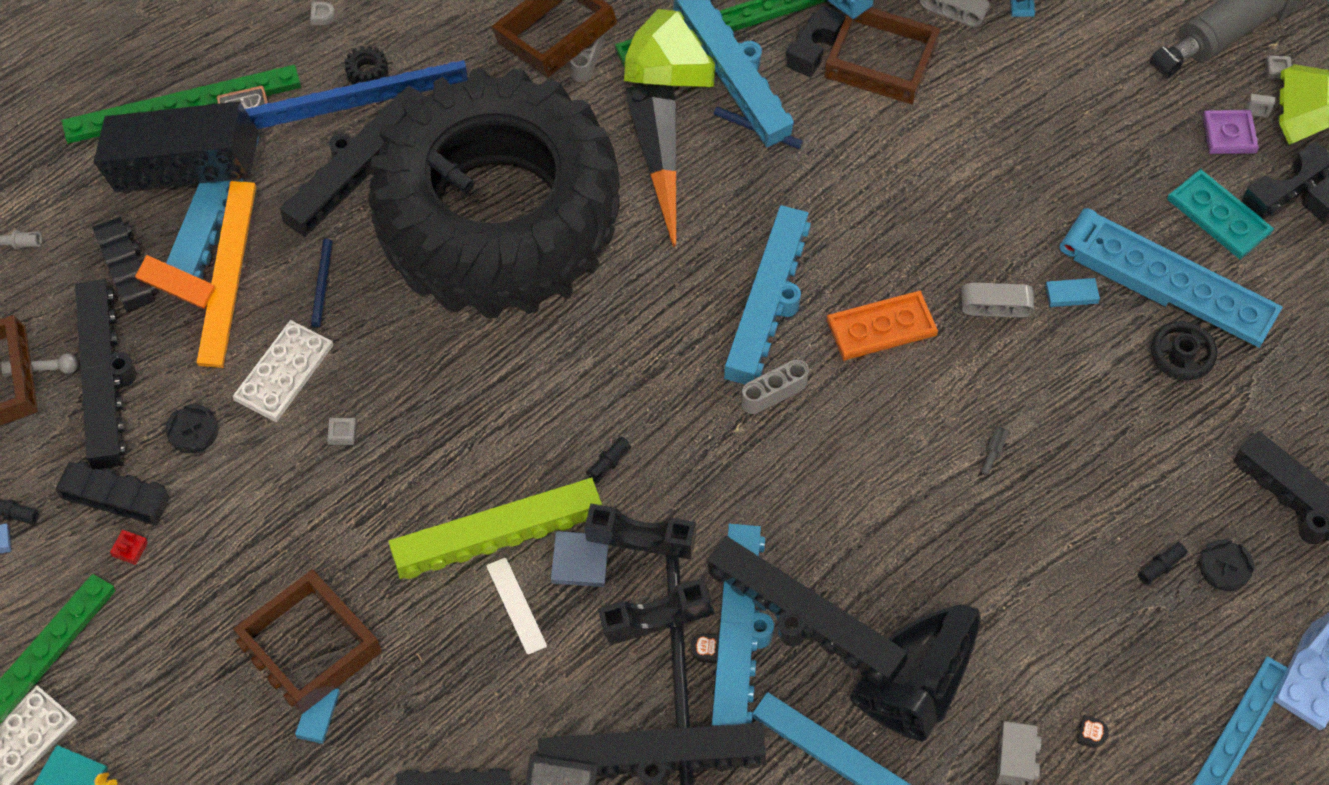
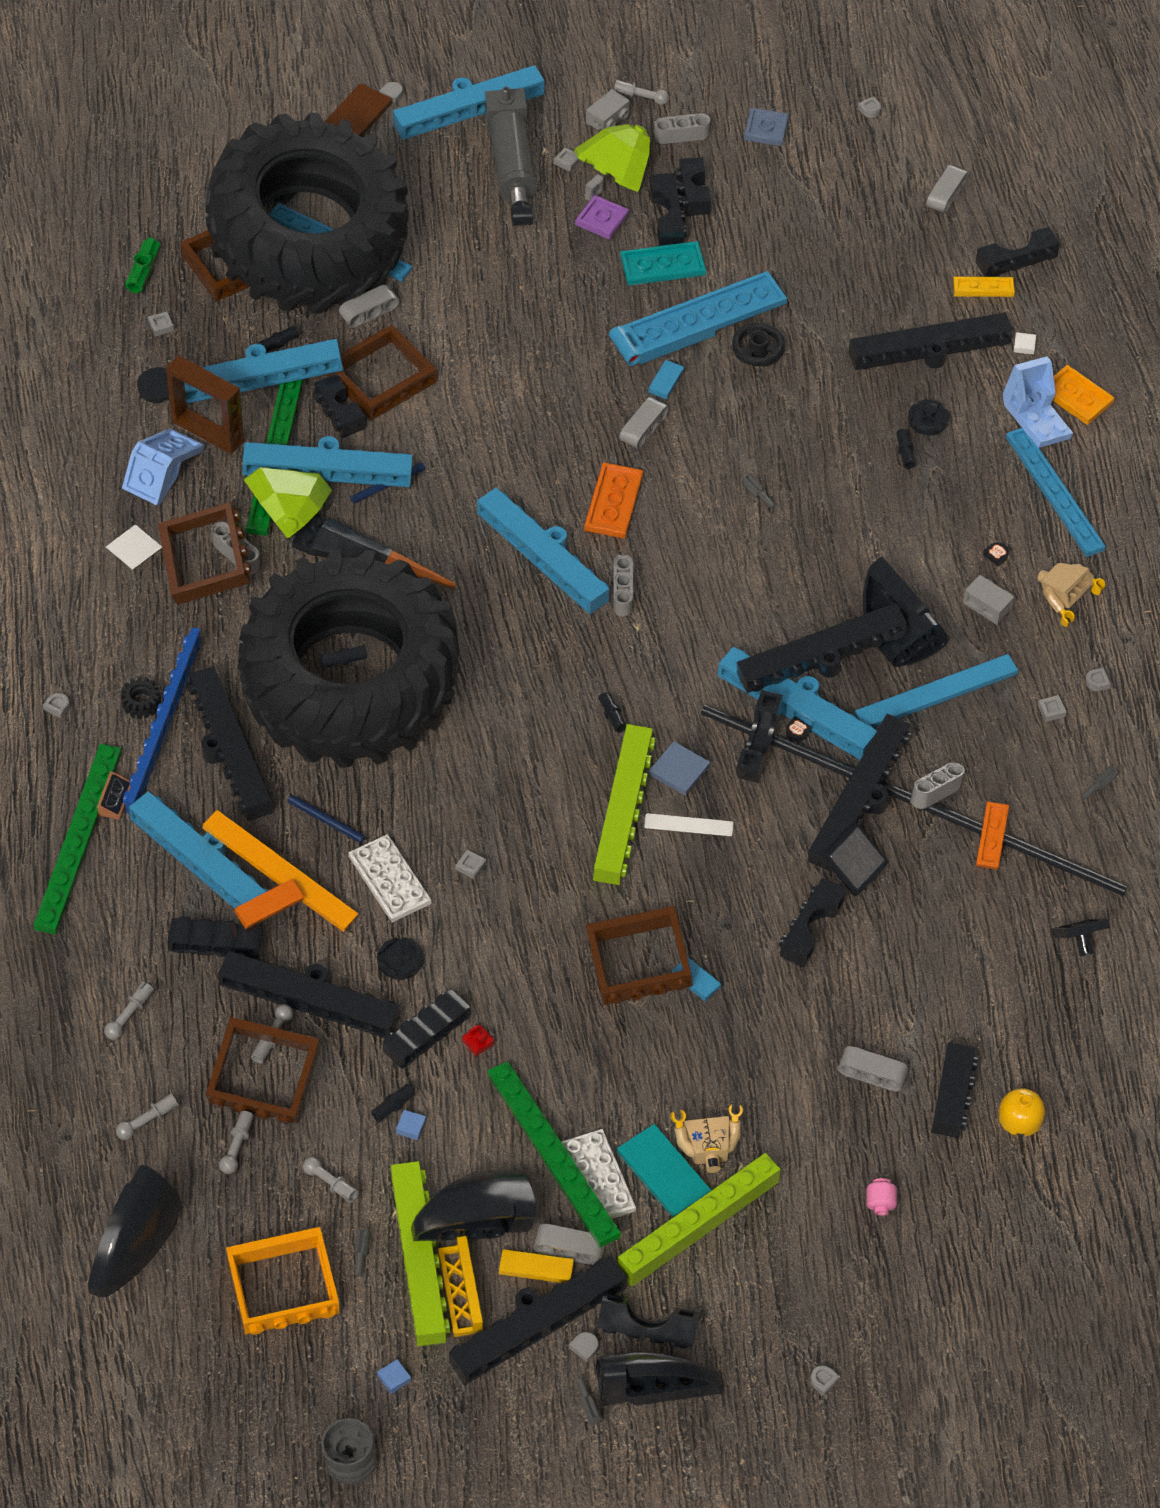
camera: 60 degrees left, 5 degrees down
black brick [93,101,259,192] -> none
black arch [585,503,696,560] -> none

